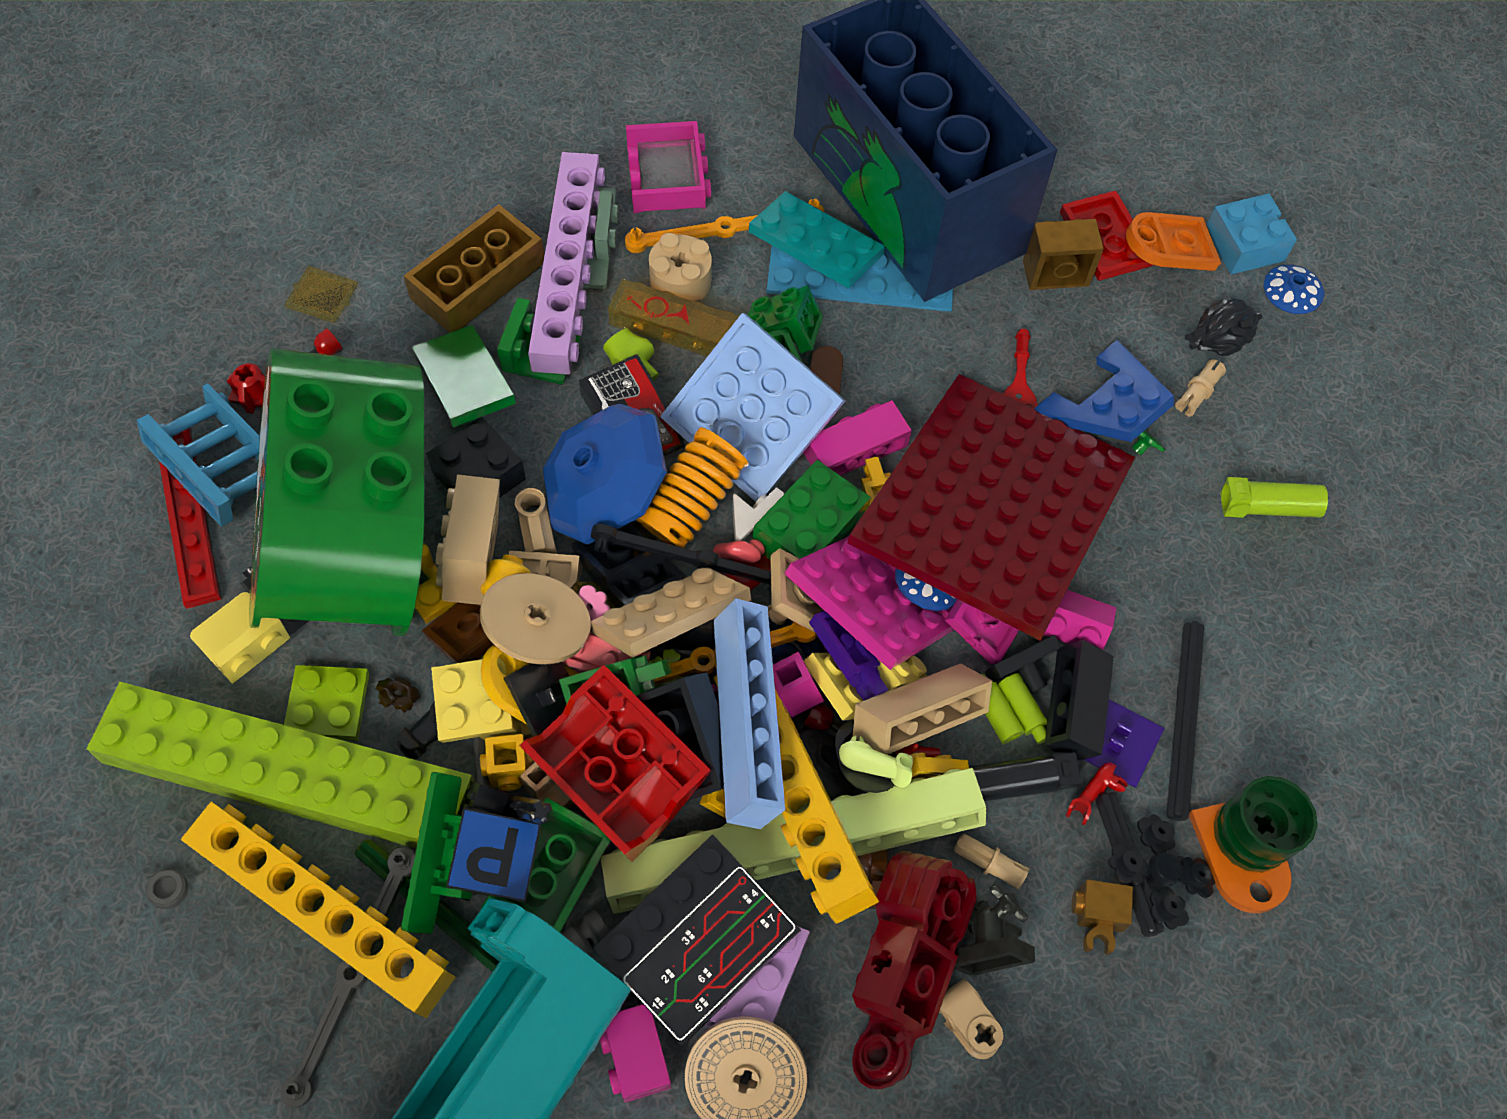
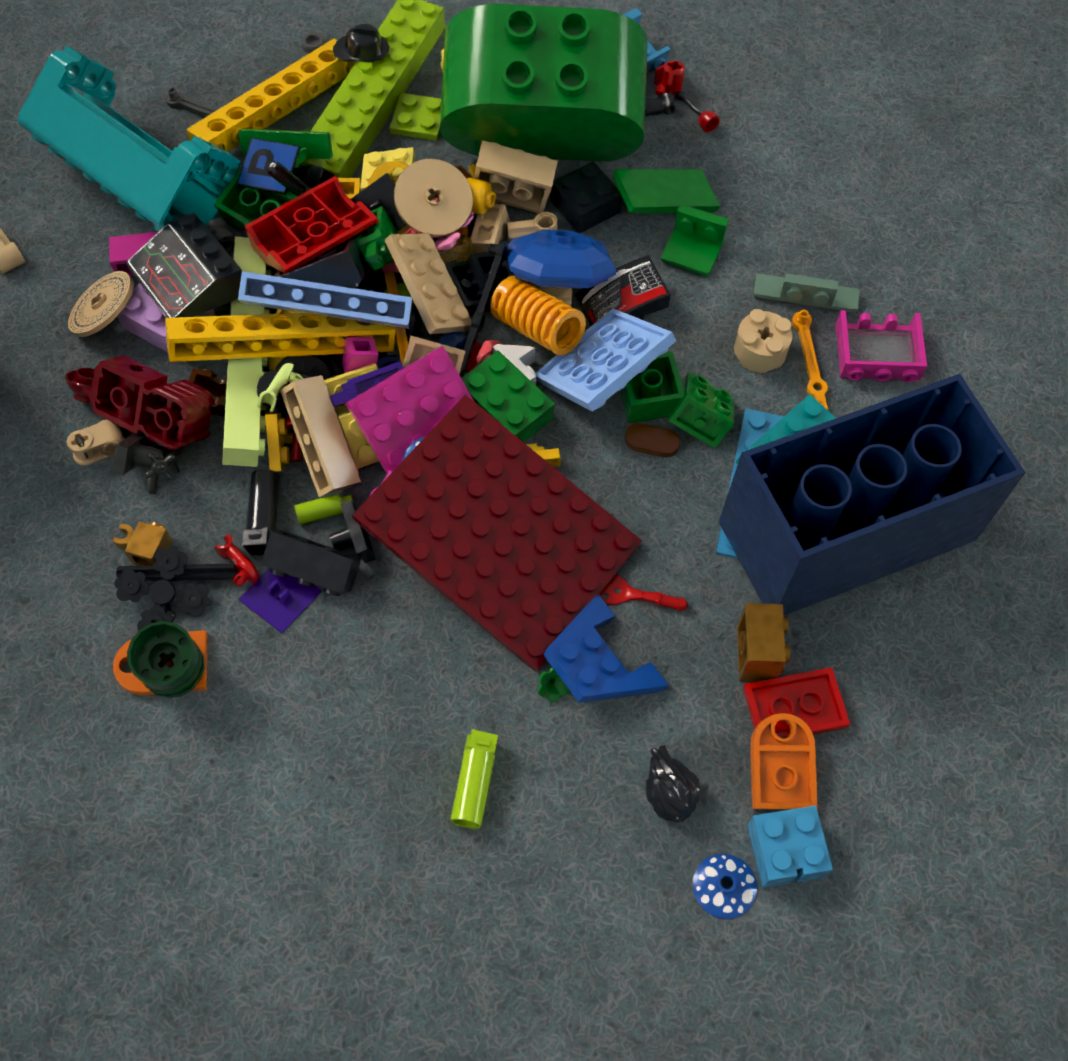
camera: 100 degrees right, 0 degrees up
clear yellow piece [284,266,358,323] -> none
dark brown plant [375,677,421,712] -> none
pearl gold brick [404,204,544,333] -> none
lavender brick [528,152,605,375] -> none
lime piece [603,328,659,381] -> none
clear yellow brick [608,279,739,357] -> none
dark pink brick [804,400,912,476] -> none
tan axle [954,834,1029,889] -> none
lime cylinder [998,673,1048,744] -> none
dark pink brick [1044,590,1117,650] -> none
black axle [1166,621,1205,821] -> none
tan pin [1175,359,1226,417] -> none
none -> black piece [333,24,389,62]

